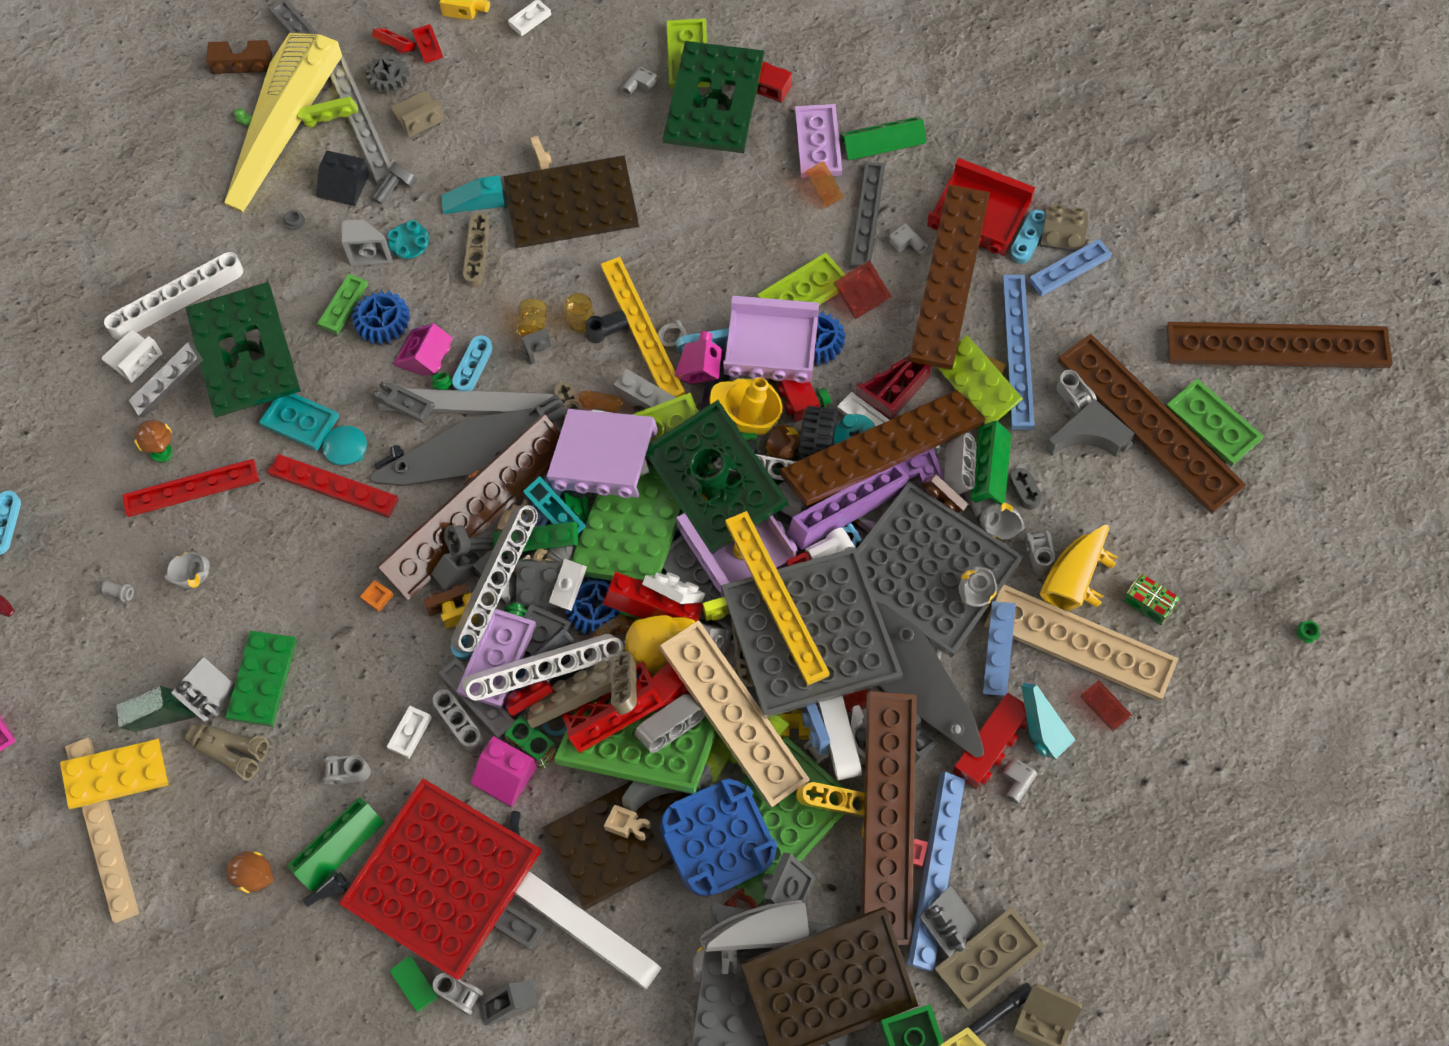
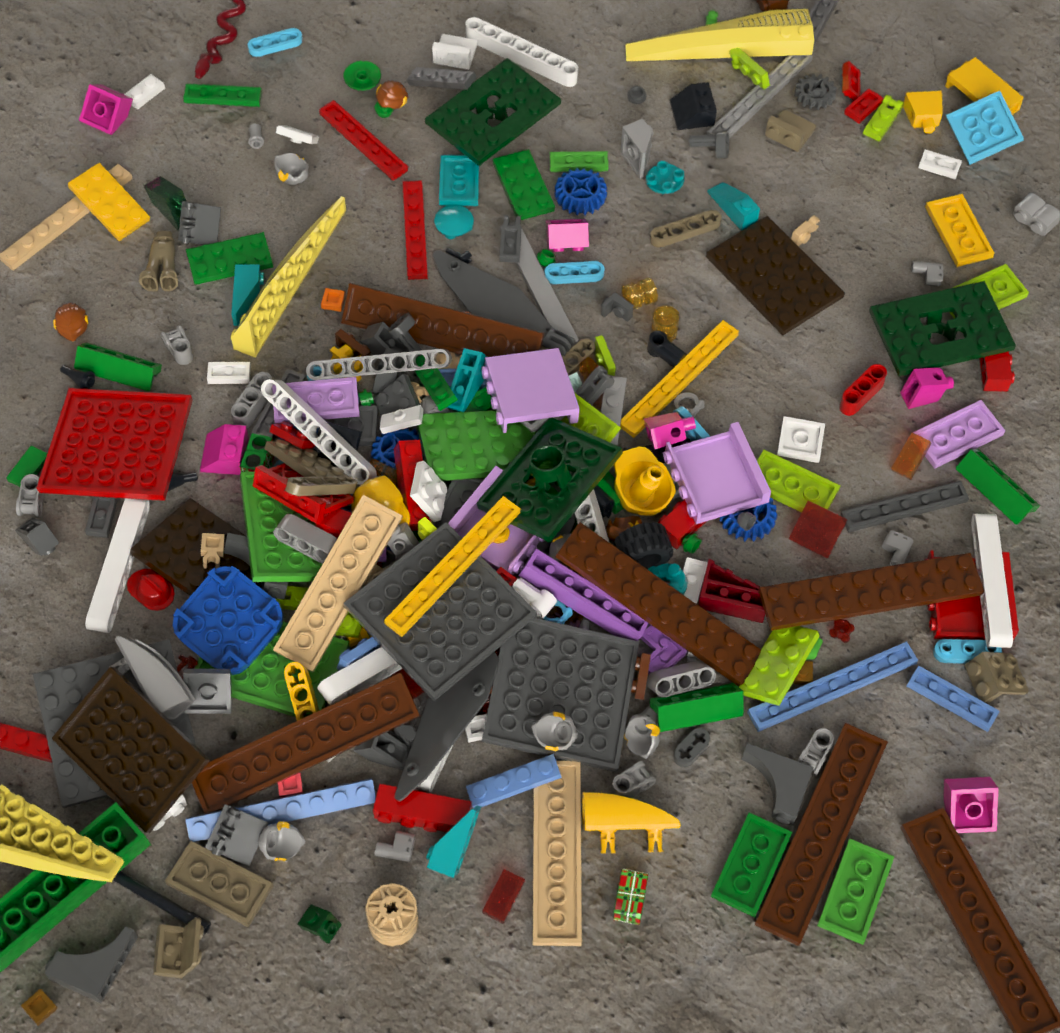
camera: 60 degrees right, 5 degrees down
none -> red piece [127,569,175,611]
none -> green plate [183,84,262,107]
none -> light yellow wedge [231,196,346,358]
none -> teal slope [231,265,265,326]
none -> light grey hair [258,821,305,861]
none -> white plate [276,125,319,144]
none -> dark green bracket [297,904,341,944]
none -> green dish [343,61,381,91]
none -> tan wheel [366,884,419,946]
none -> green plate [493,149,555,220]
none -> dark grey plate [575,366,615,405]
none -> lime plate [595,335,616,376]
none -> green plate [711,813,792,917]
none -> dark grey hinge [737,512,756,531]
none -> white plate [777,416,825,463]
none -> clear red plate [829,619,855,643]
none -> red beam [839,364,887,416]
none -> lime plate [863,95,904,142]
none -> dark pink torso [900,368,954,409]
none -> yellow plate [925,194,995,267]
none -> dark pink slope [944,777,998,833]
none -> white beam [971,513,1013,648]

